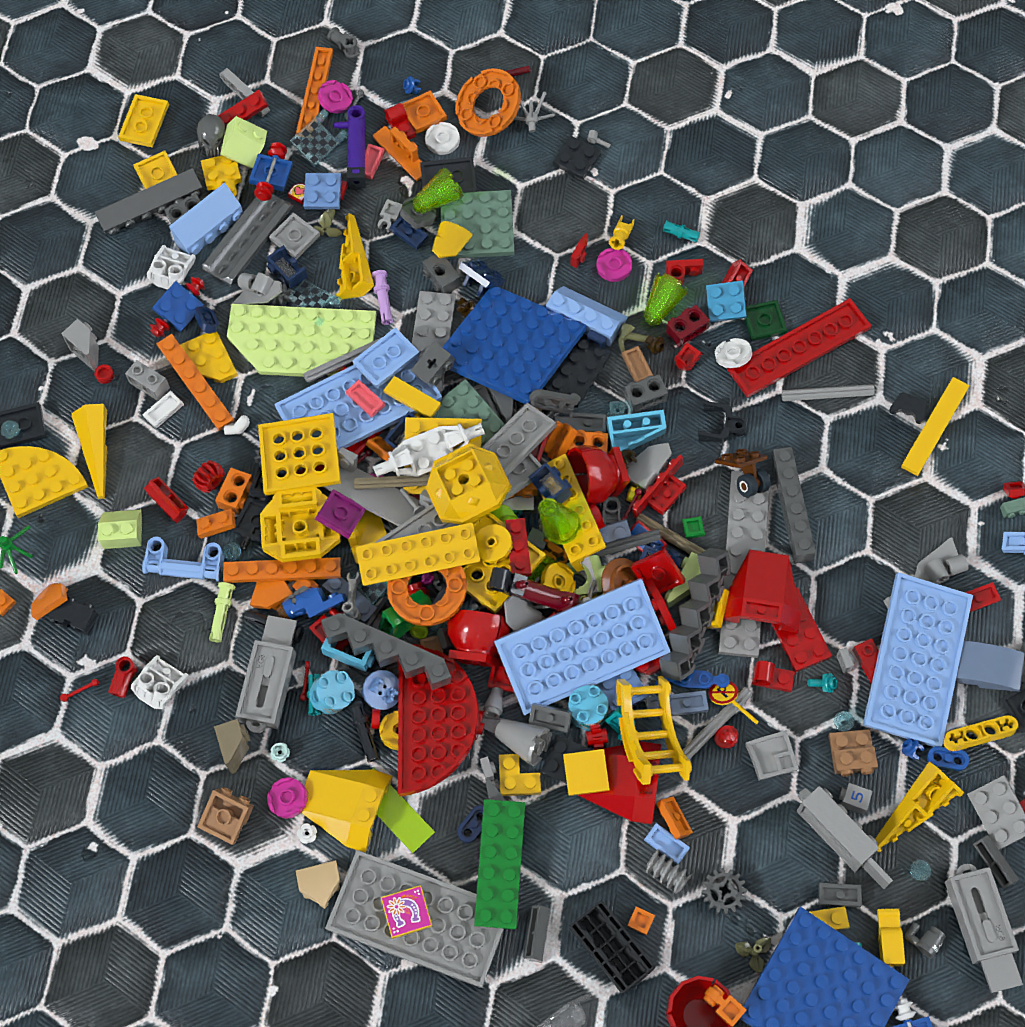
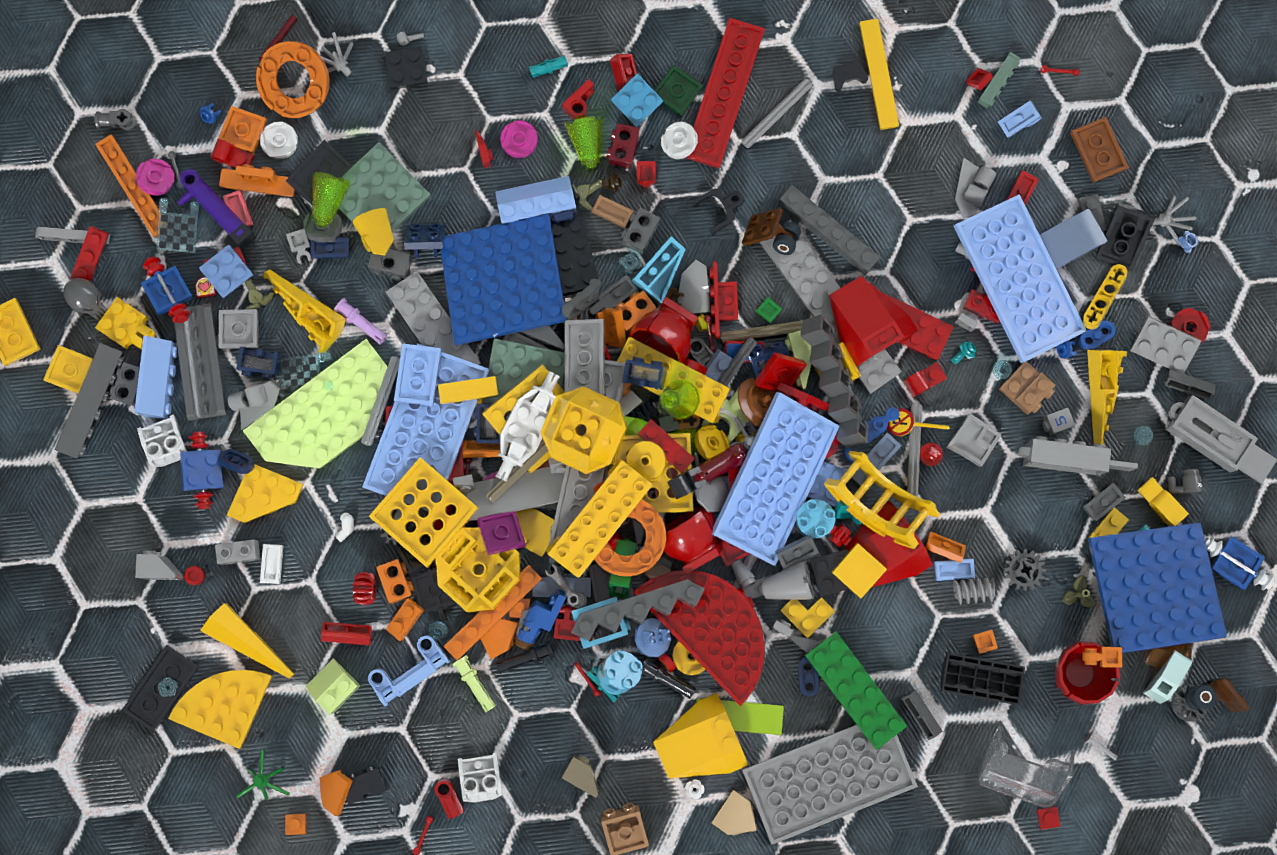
camera: 45 degrees left, 15 degrees up
orange plate [156,334,234,431] -> none
yellowish green slope [220,116,267,169] -> none
light grey piece [235,615,297,733] -> none
dark pink tile [267,777,308,819] -> none
light aqua plate [270,743,290,762] -> none
coral tile [345,380,385,418] -> none
tile [381,885,433,939] -> none
light grey pin [400,488,424,515] -> none
dark grey brick [410,341,455,388] -> none
dark brown plate [457,298,475,318] -> none
yellow piece [609,215,635,250] -> none

